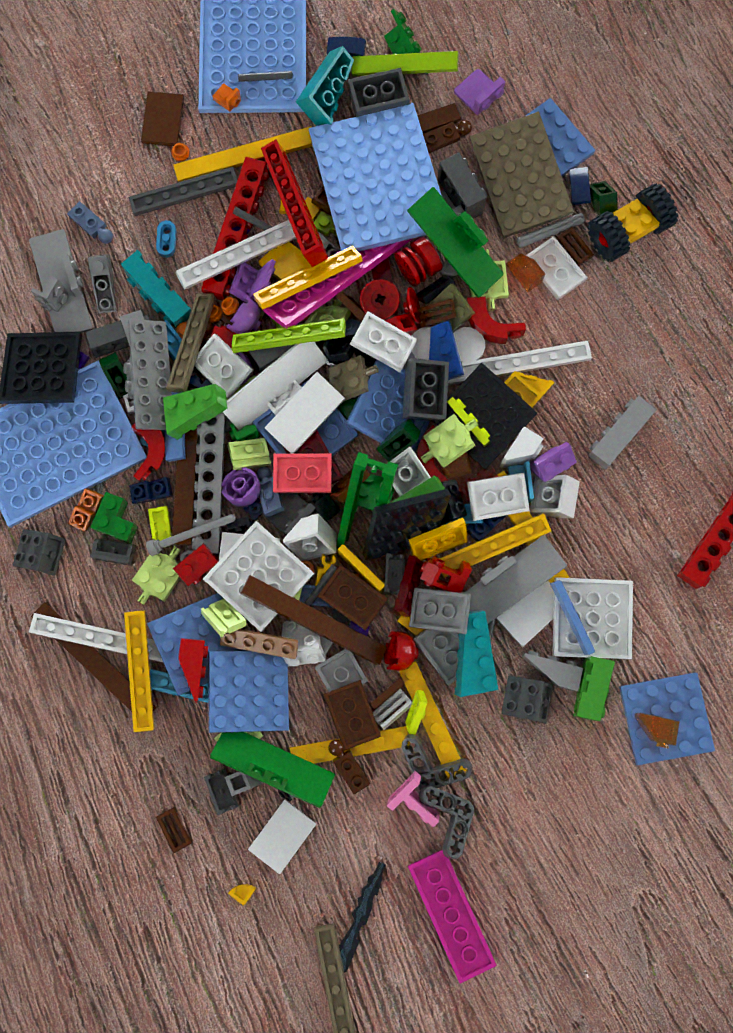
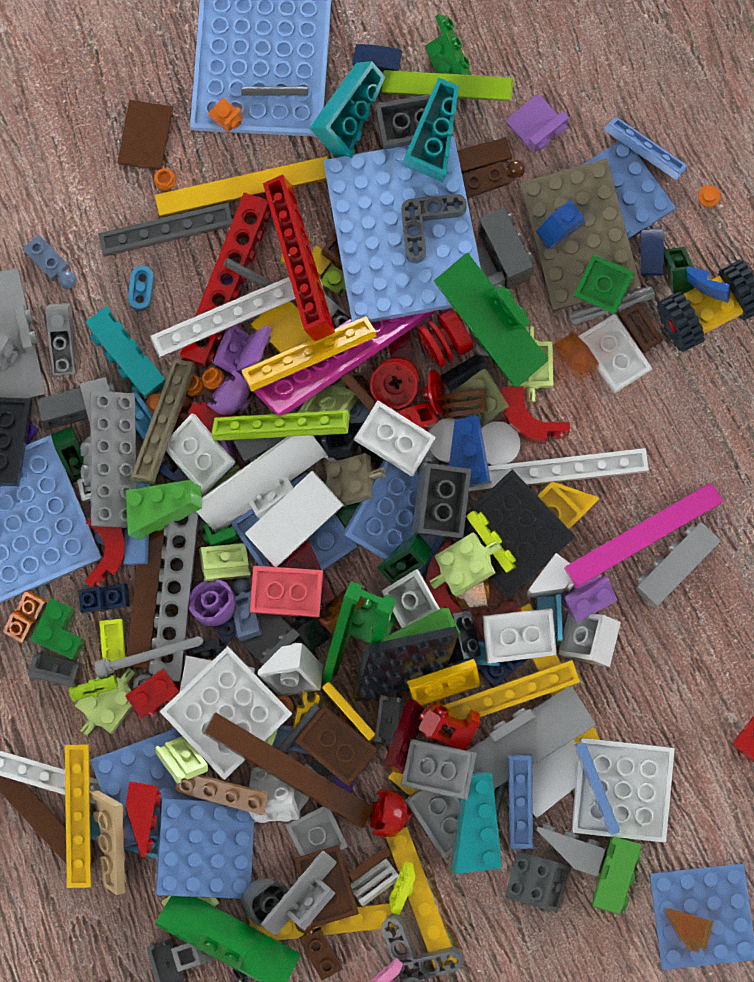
camera: 10 degrees right, 0 degrees up
none -> lime pin [69,674,118,702]
none -> tan wing [90,790,126,895]
none -> dark grey cylinder [242,877,289,926]
none -> light grey bracket [261,851,337,935]
none -> dark grey beam [401,194,467,263]
none -> teal wedge [402,77,459,183]
none -> medium blue tile [508,754,533,849]
none -> blue slope [536,200,586,250]
none -> dark pink tile [564,483,724,588]
none -> green plate [574,254,635,315]
none -> medium blue tile [604,117,688,180]
none -> blue slope [686,267,730,303]
none -> orange plate [698,185,721,207]

